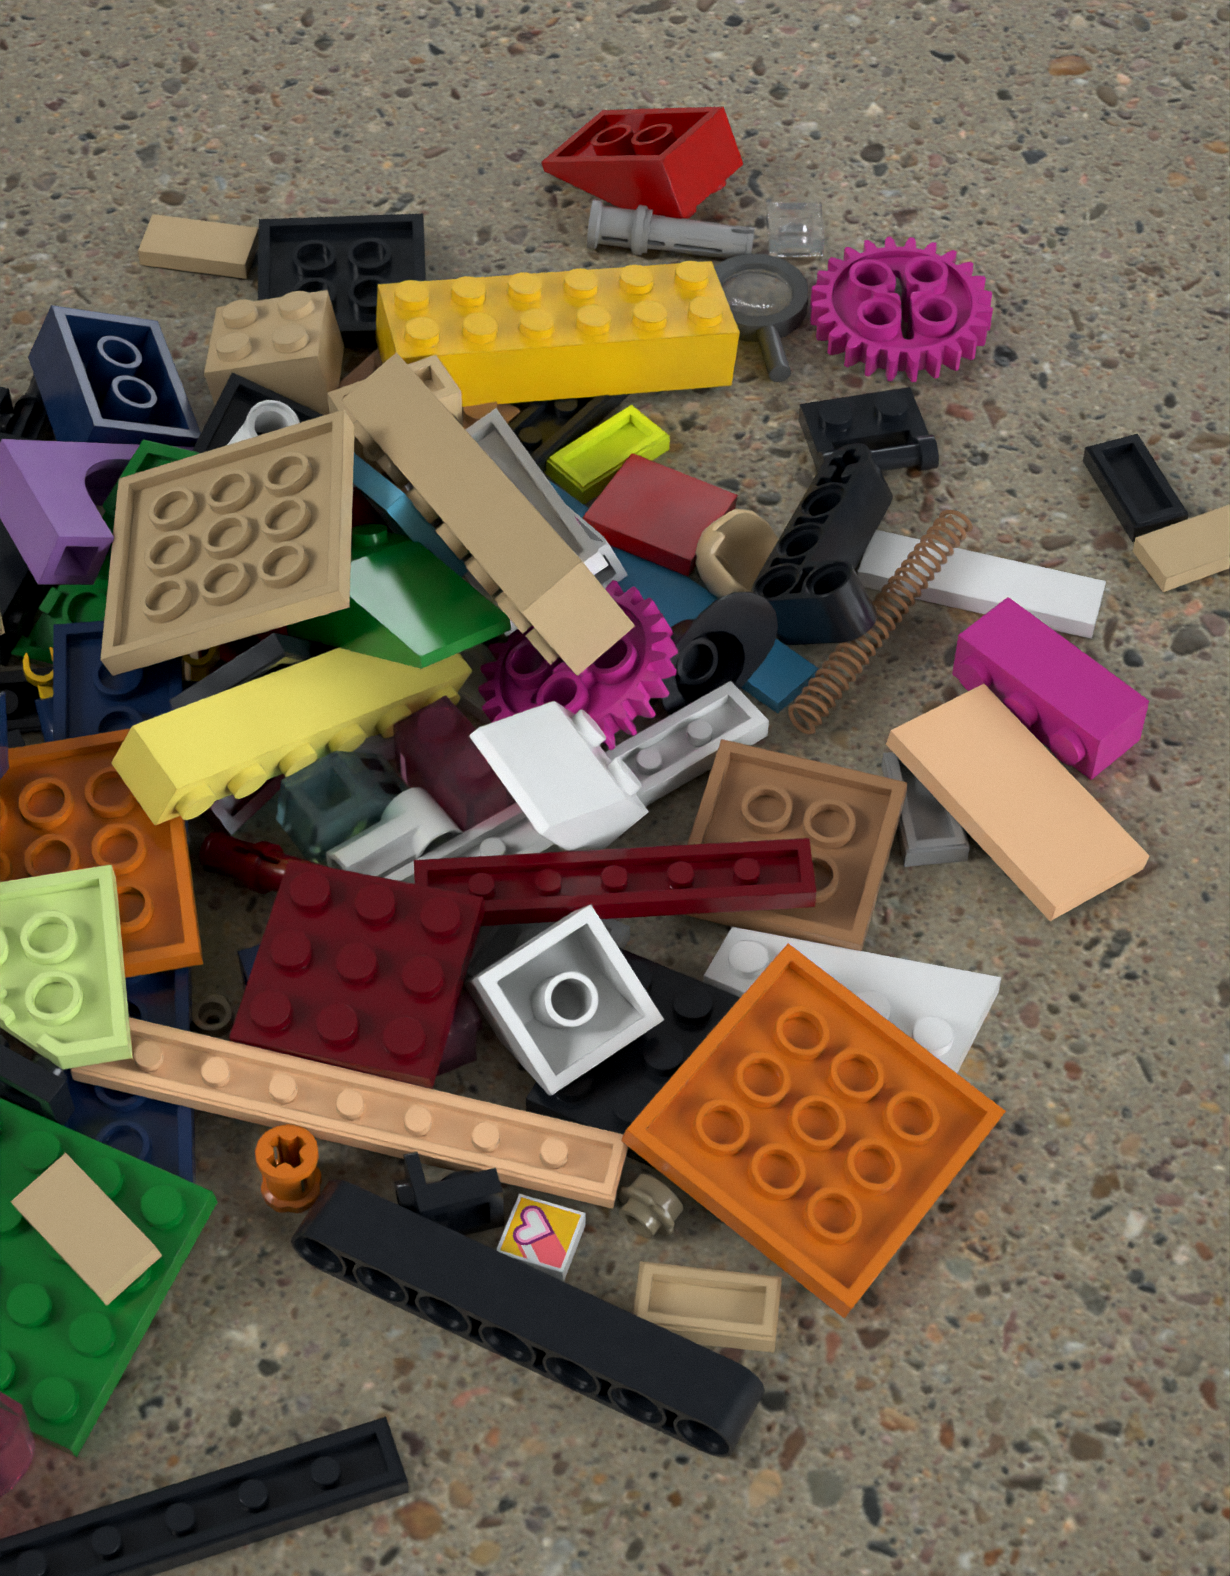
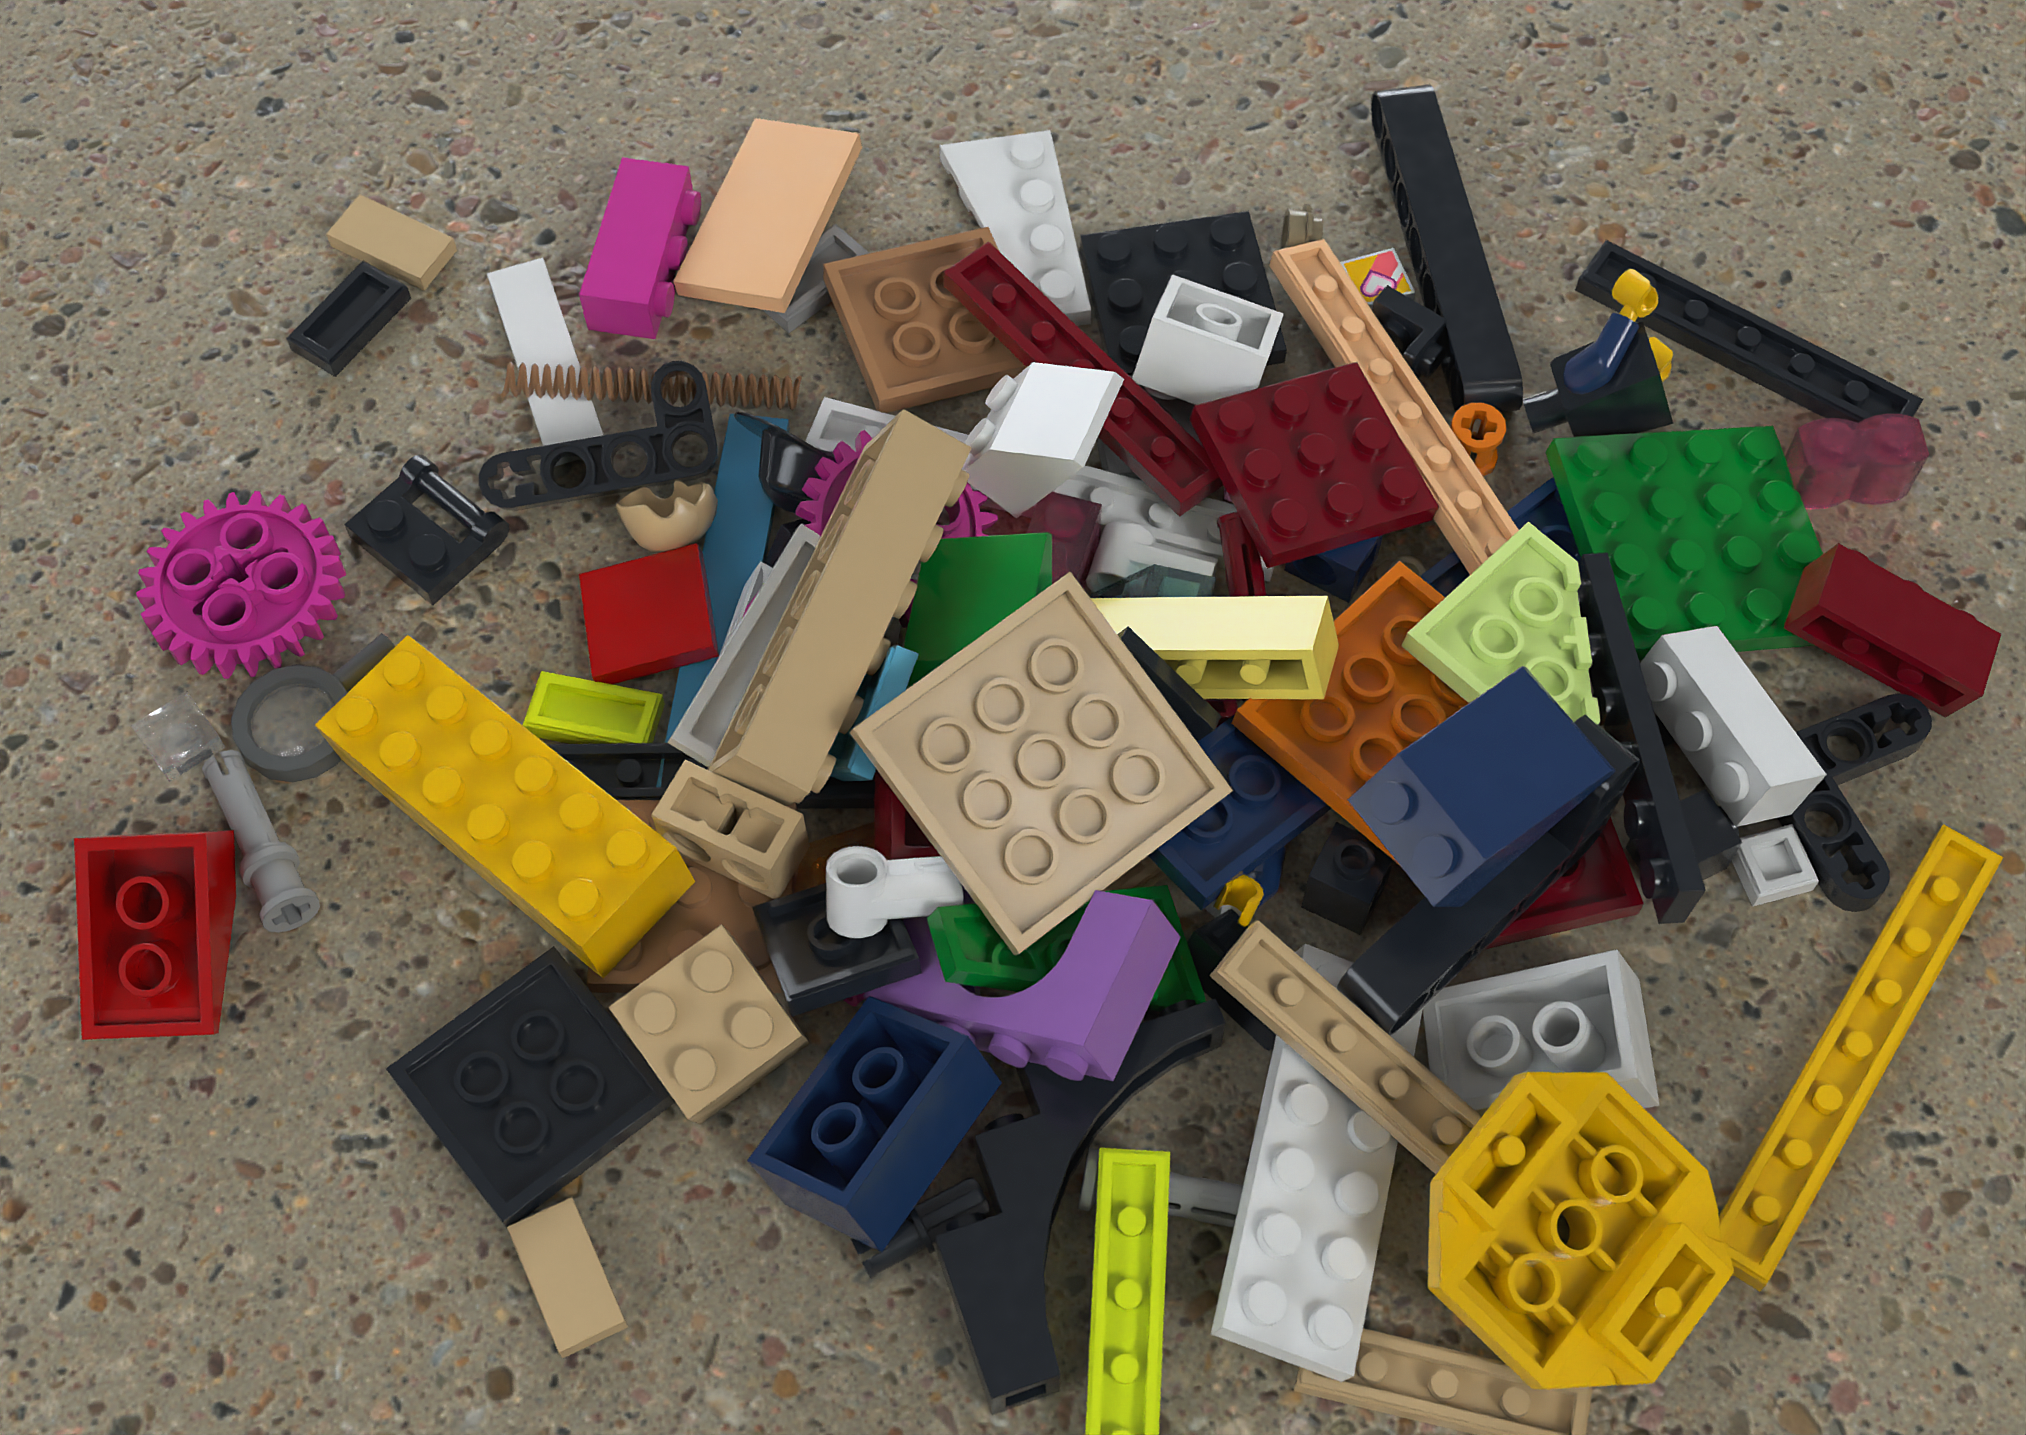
camera: 125 degrees left, 10 degrees up
tan tile [11,1153,162,1306] -> none
orange plate [621,943,1006,1319] -> none
tan tile [633,1261,782,1353] -> none
none -> black torso [1522,269,1674,437]

